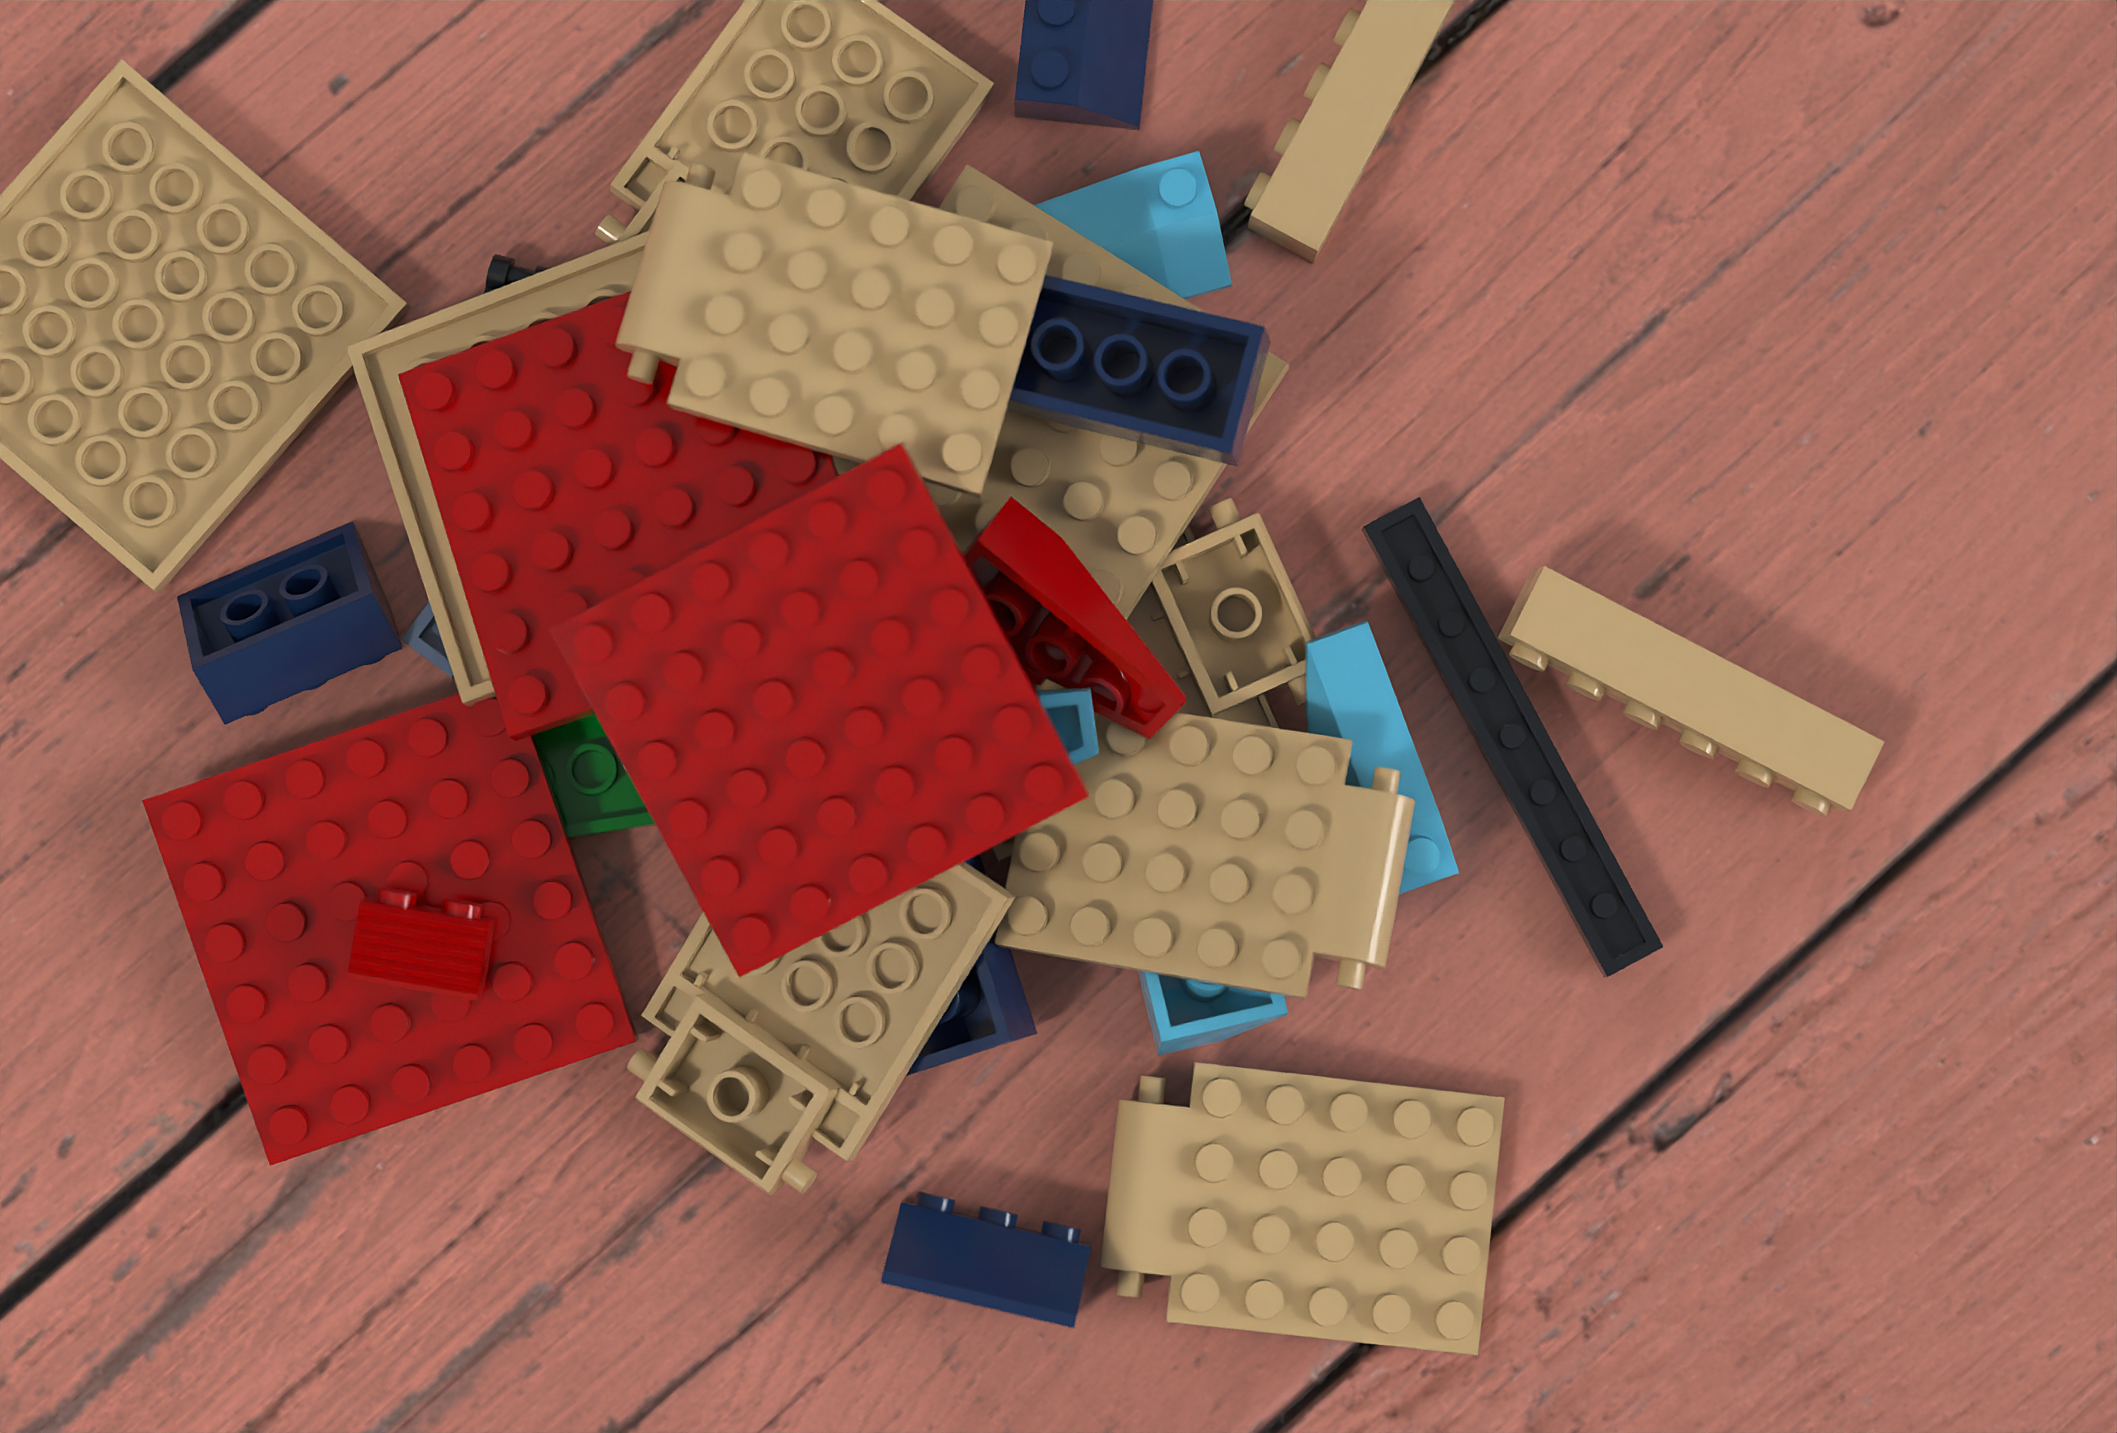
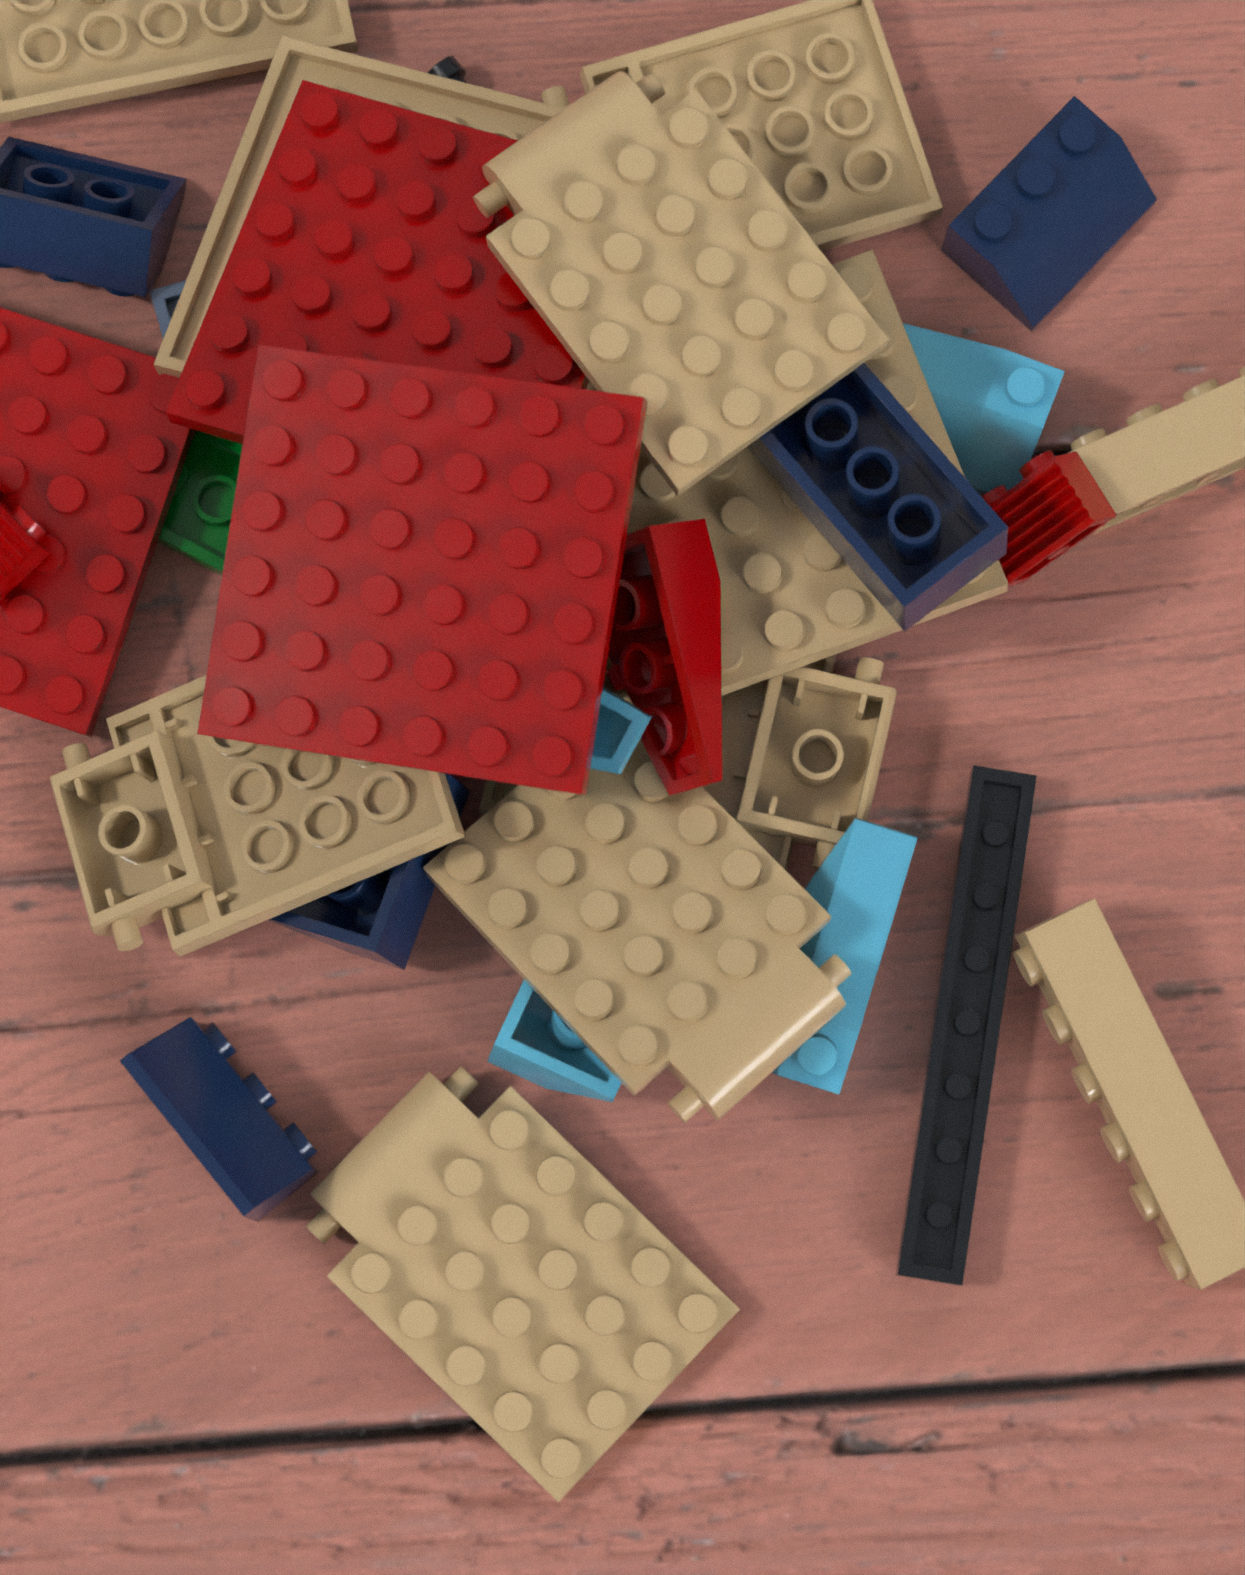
camera: 40 degrees right, 5 degrees down
none -> red brick [982,450,1117,587]

